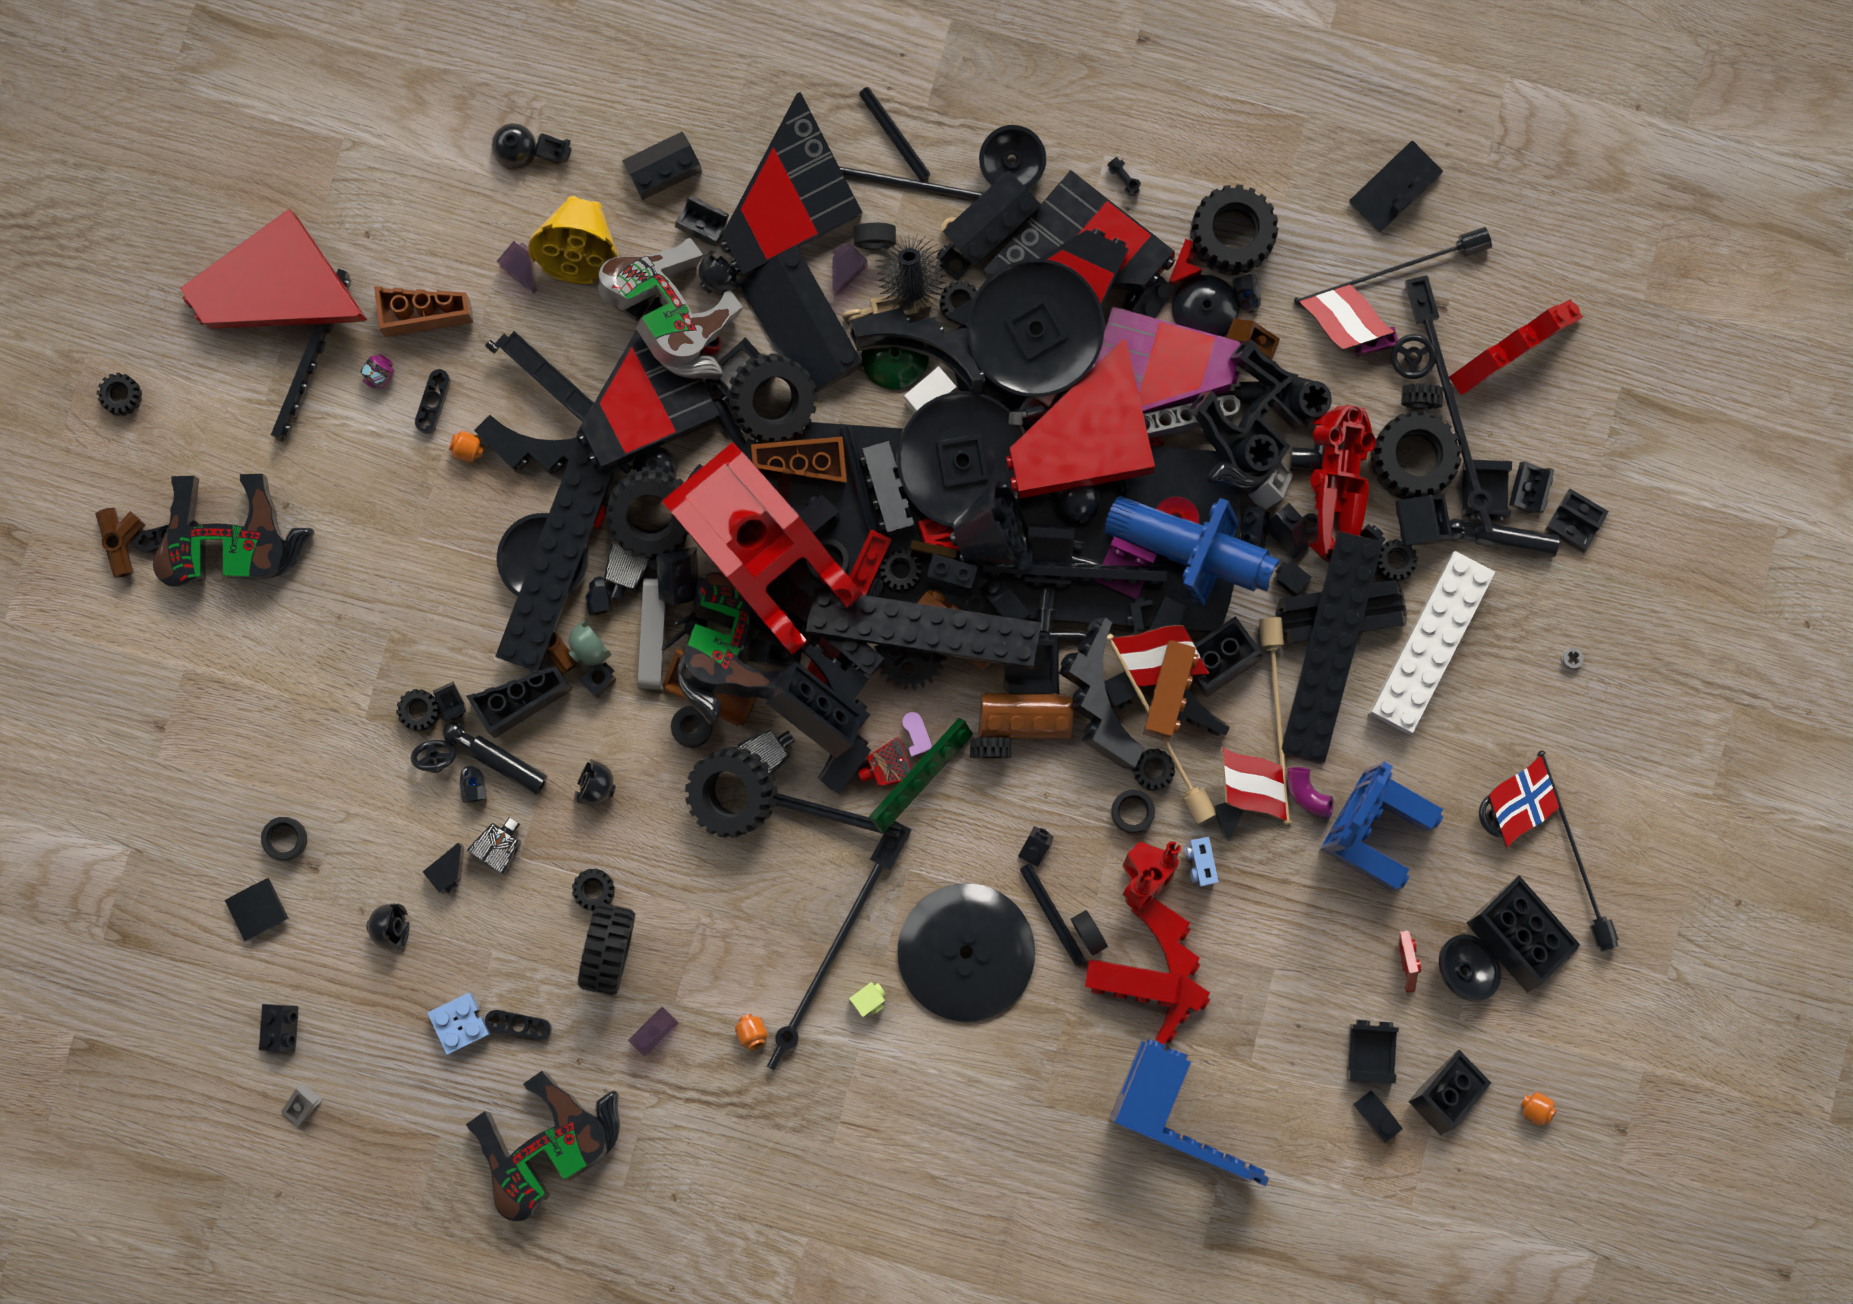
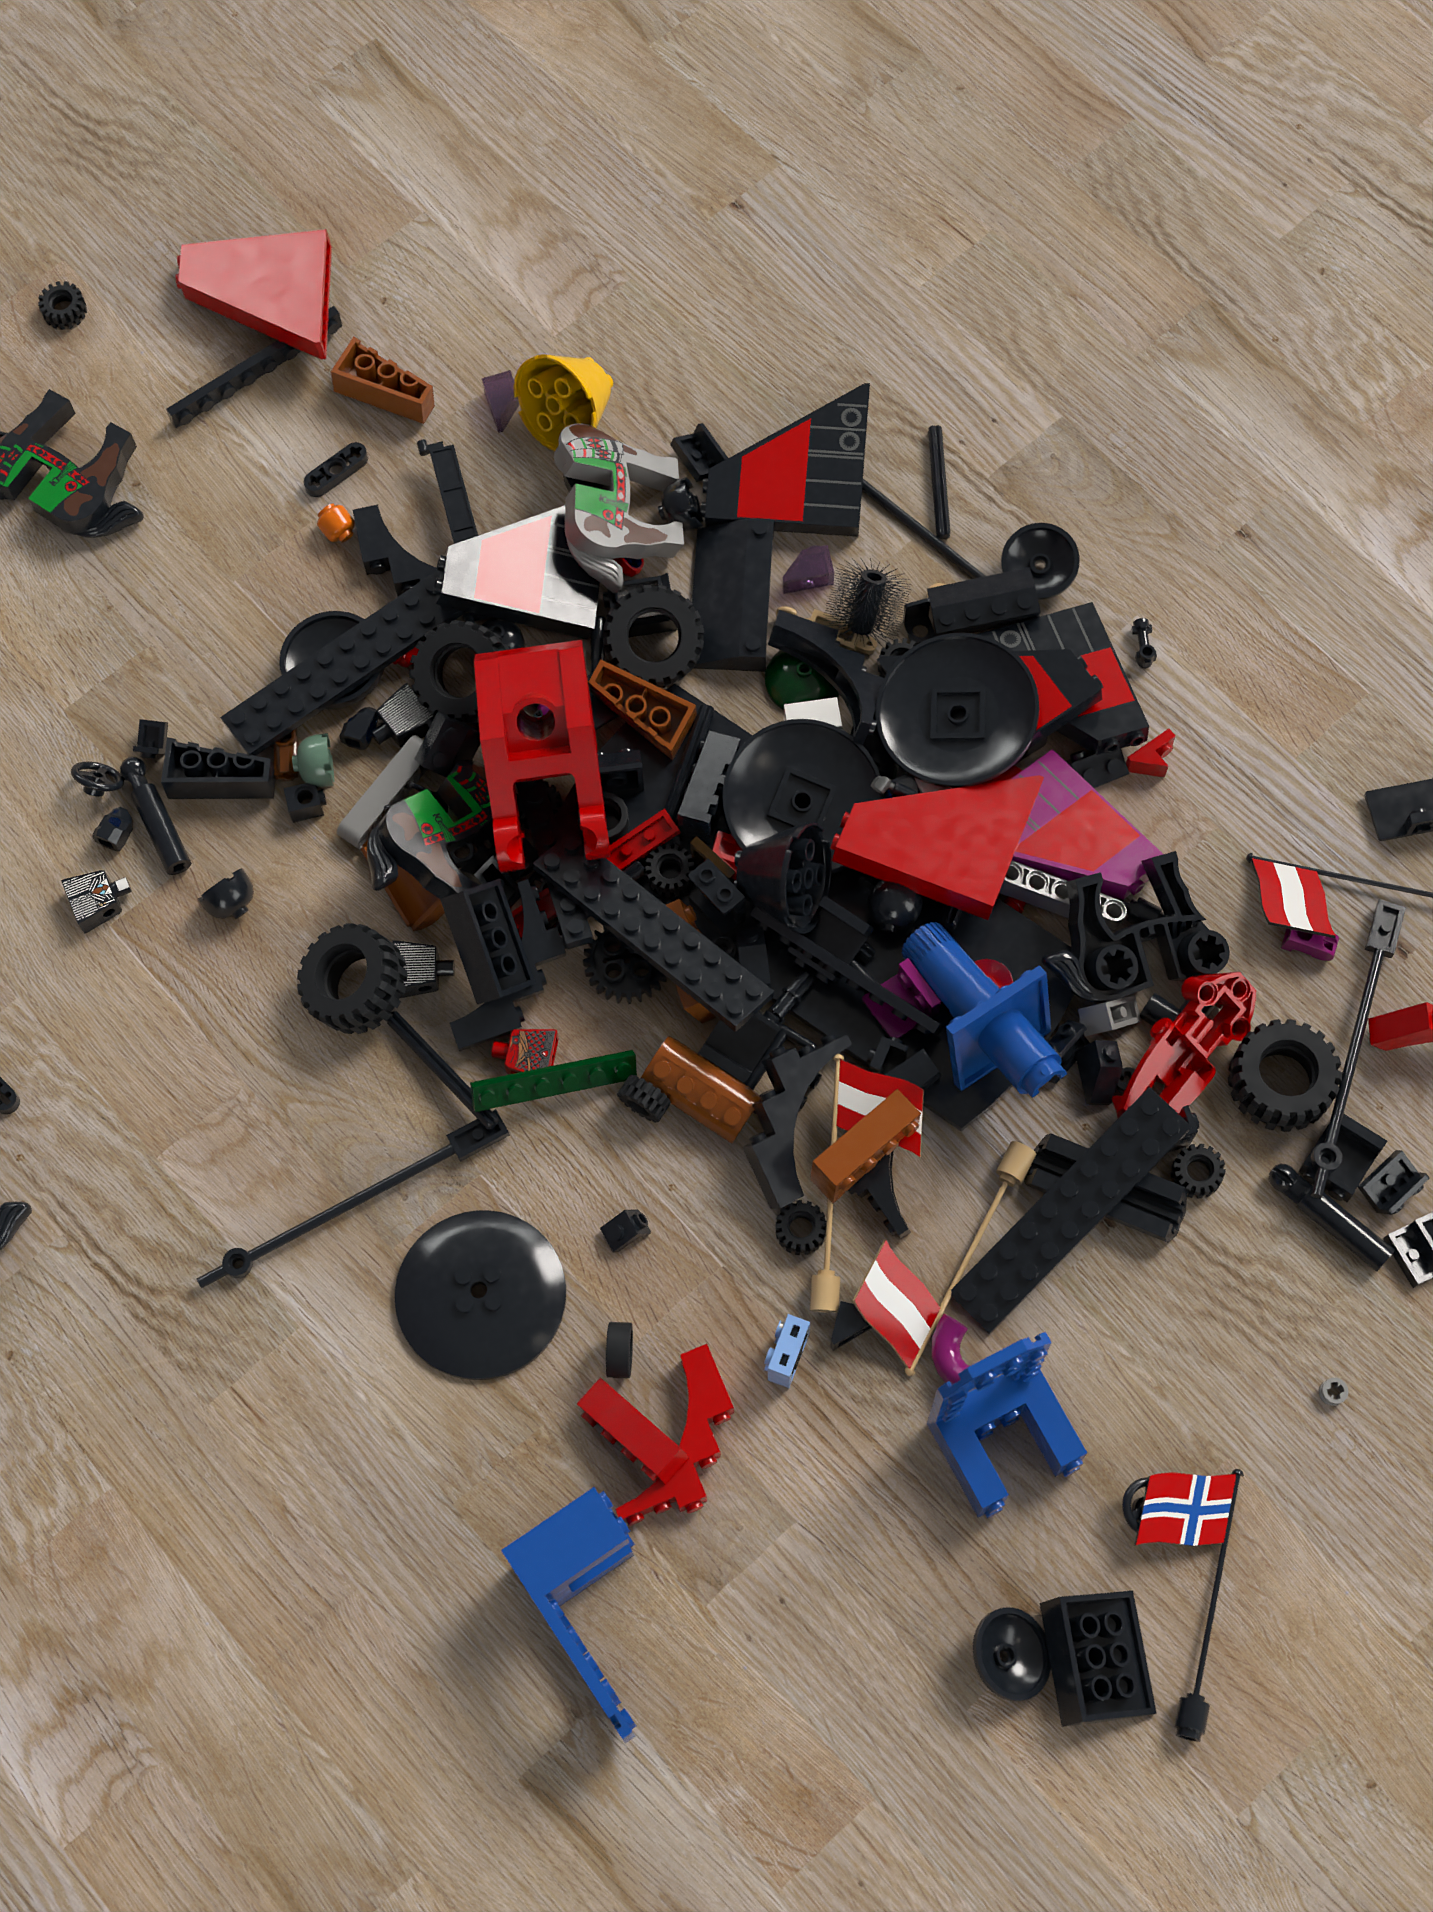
camera: 35 degrees right, 15 degrees down
head [360,354,394,389] -> none
black tyre [396,689,440,731] -> none
black slope [423,842,464,894] -> none
black cylinder [491,123,536,169] -> none
black bracket [534,133,572,164] -> none
black tyre [572,869,615,910] -> none
black tyre [577,903,635,996] -> none
black slope [622,131,702,200] -> none
clear purple slope [628,1007,679,1057] -> none
black tyre [671,706,713,748] -> none
orange head [735,1014,768,1050] -> none
yellowish green brick [849,982,886,1017] -> none
black tyre [854,222,896,250] -> none
lavender leg [902,712,932,757] -> none
black axle [1020,863,1086,966] -> none
black slope [1104,671,1139,710] -> none
black tyre [1111,789,1155,833] -> none
red piece [1122,841,1181,910] -> none
black dish [1172,275,1239,337] -> none
black tyre [1190,184,1279,275] -> none
black slope [1191,616,1263,698] -> none
reddish brown slope [1227,318,1280,359] -> none
black rock [1232,274,1261,313] -> none
black brick [1274,560,1312,596] -> none
black panel [1347,1020,1399,1084] -> none
black slope [1353,1090,1403,1143] -> none
white brick [1368,551,1495,735] -> none
black piece [1390,334,1436,379] -> none
black slope [1395,494,1453,546] -> none
red wing [1398,931,1421,993] -> none
black tyre [1401,383,1443,409] -> none
black slope [1408,1049,1491,1135] -> none
orange head [1520,1092,1557,1126] -> none

